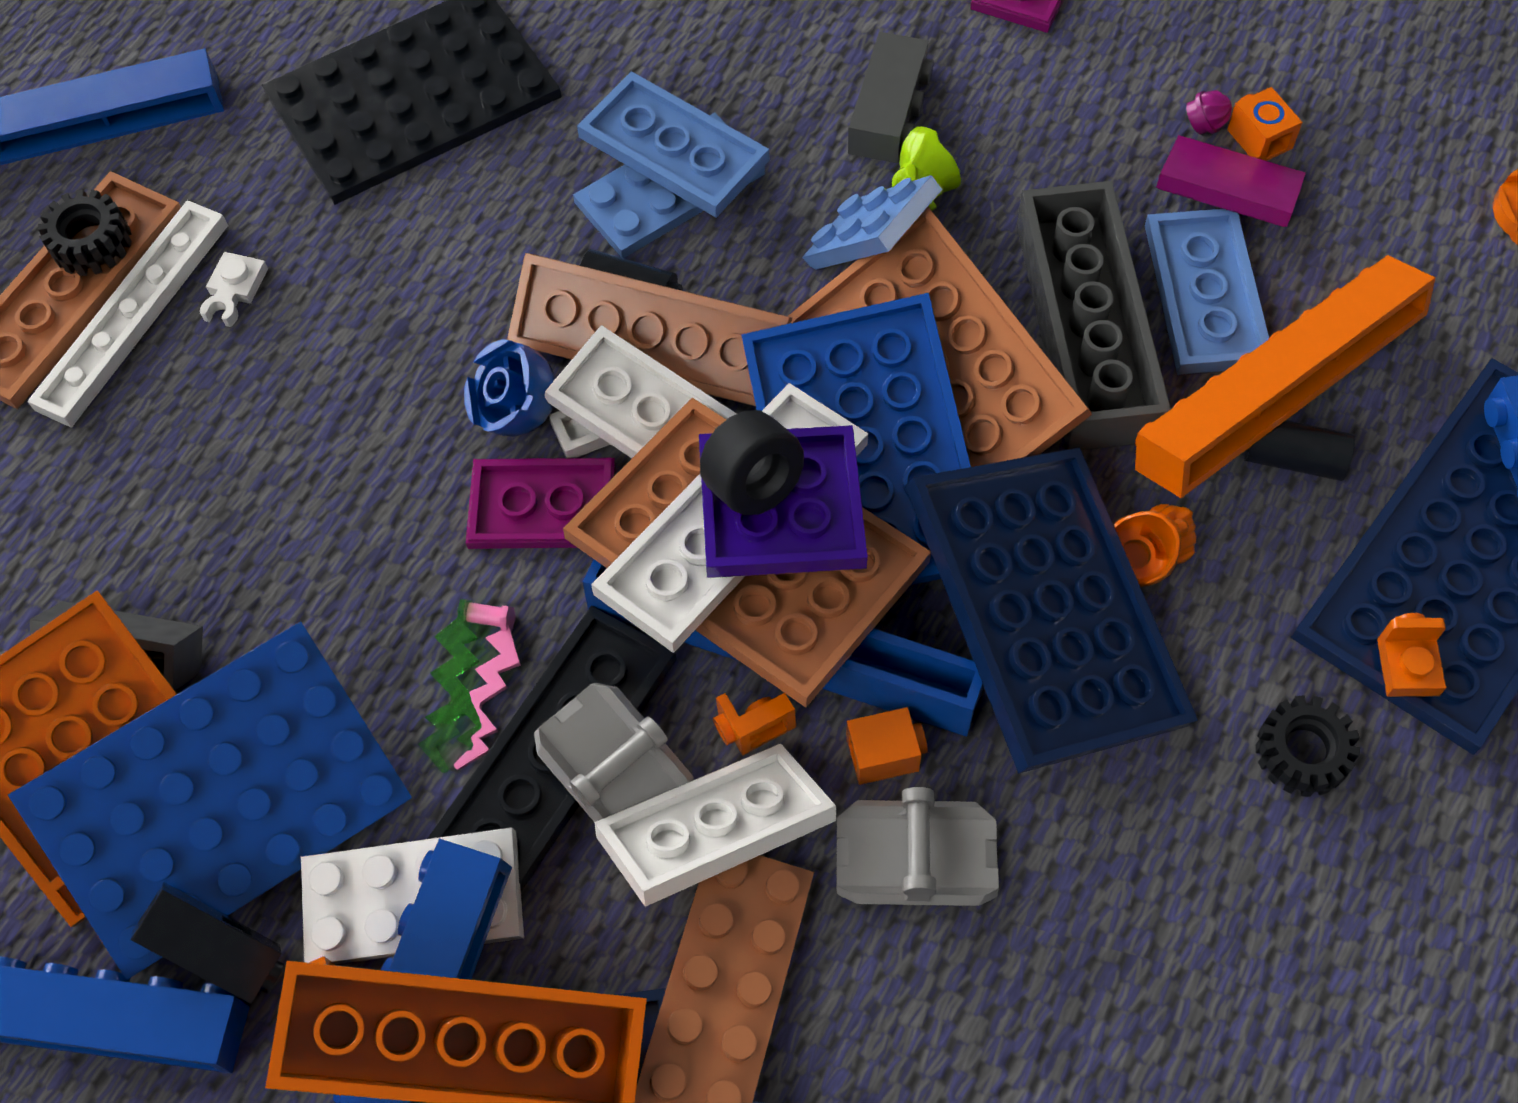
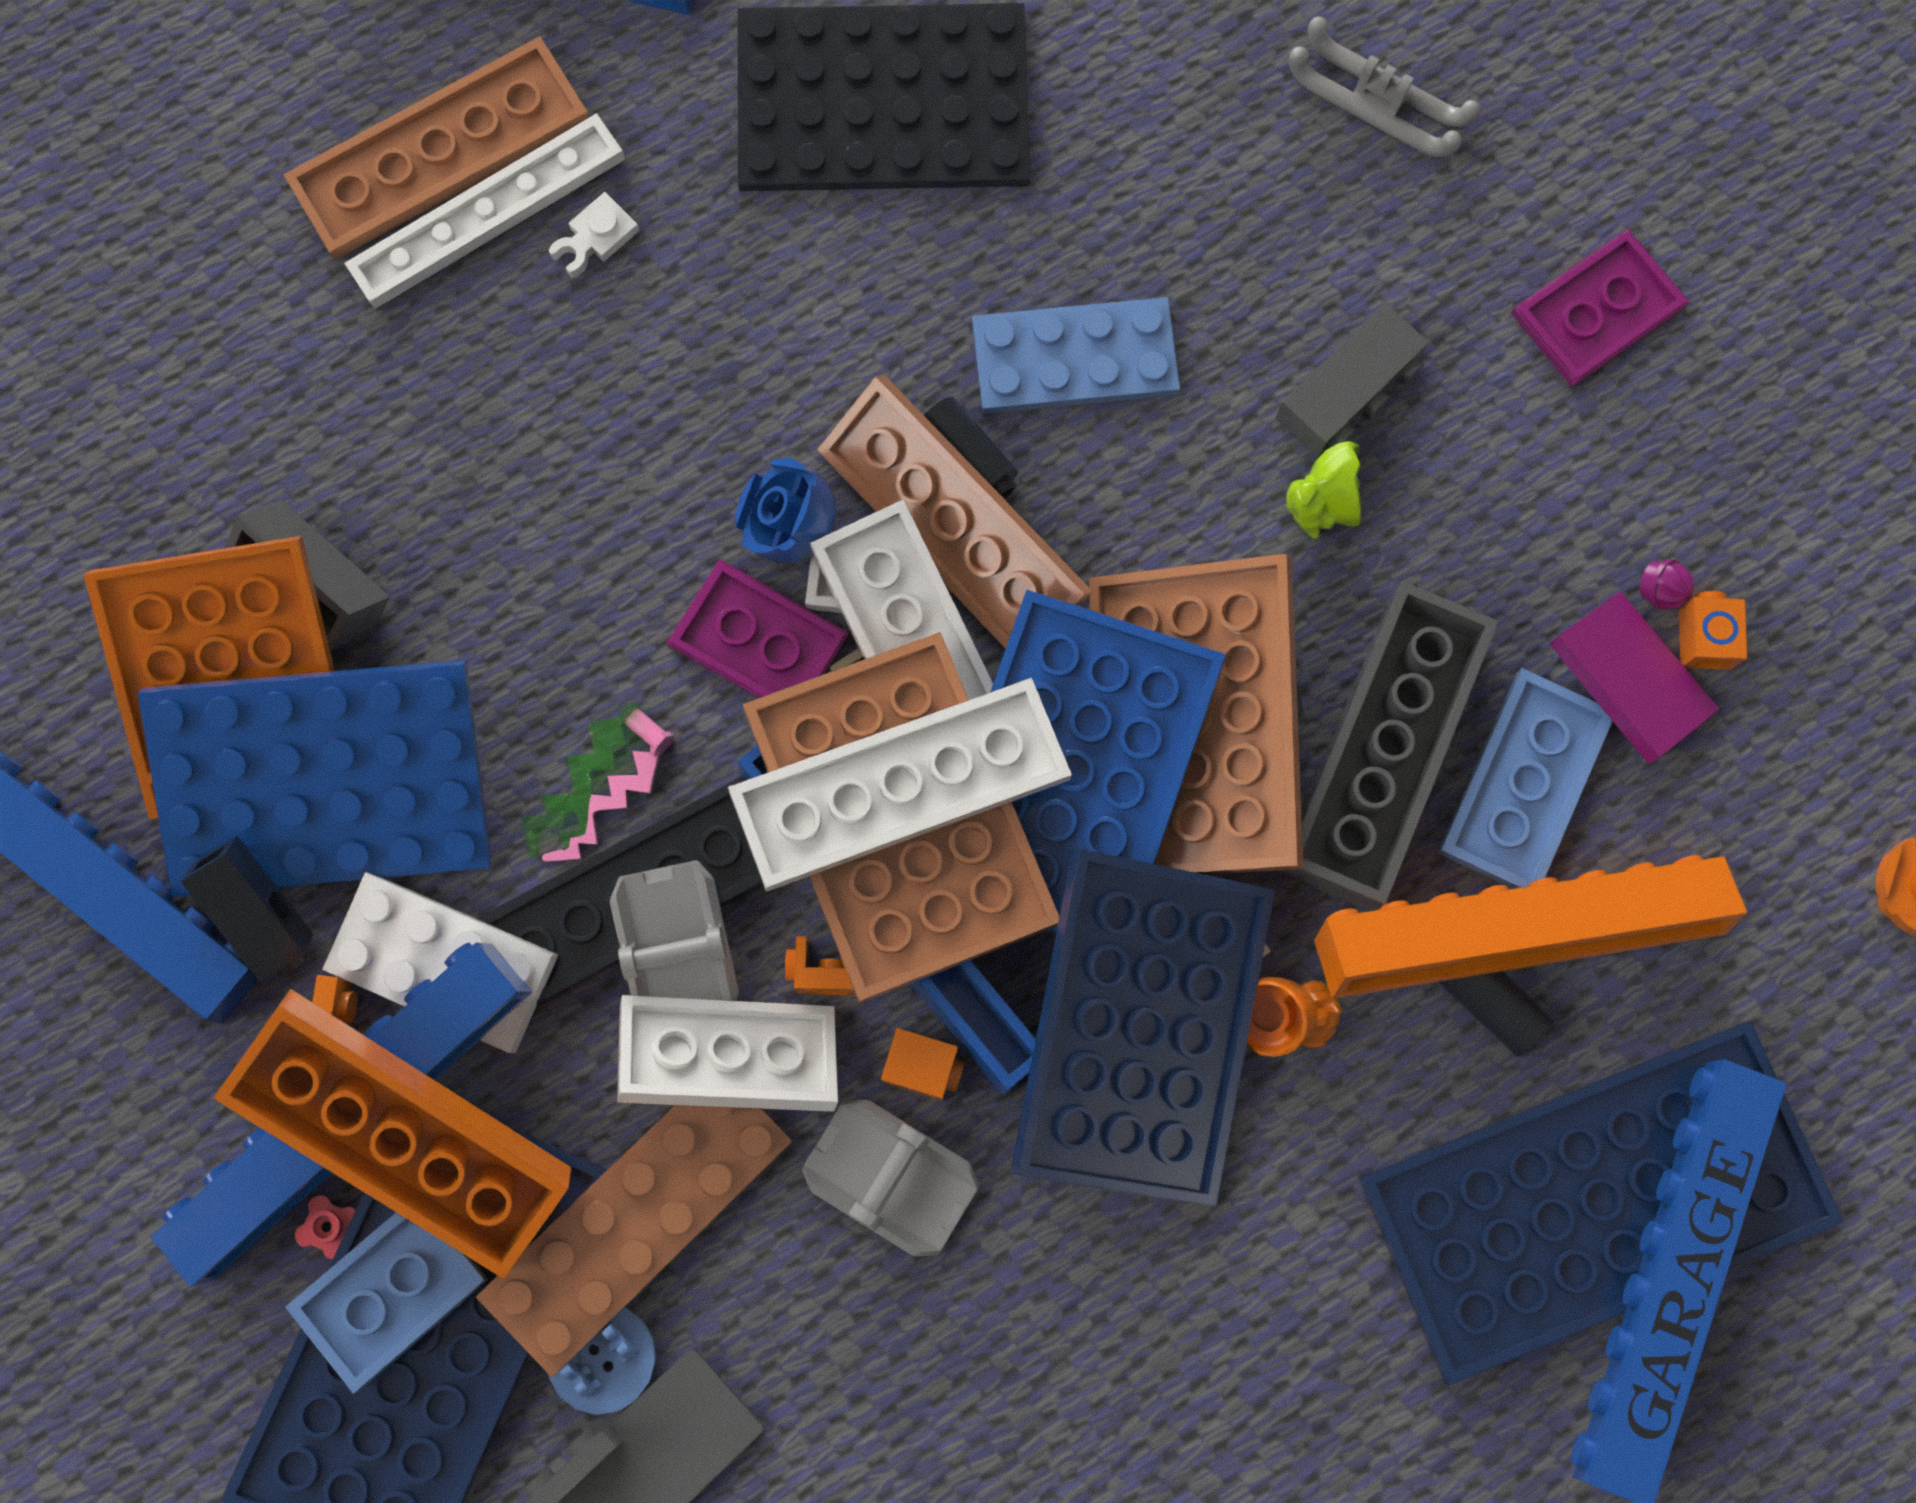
camera: 25 degrees right, 15 degrees up
black tyre [38,189,132,276] -> none
medium blue plate [577,71,770,218] -> none
dark purple plate [699,425,868,578] -> none
black tyre [700,410,804,516] -> none
medium blue plate [802,175,942,270] -> none
black tyre [1255,695,1361,797] -> none
orange bracket [1377,613,1446,697] -> none

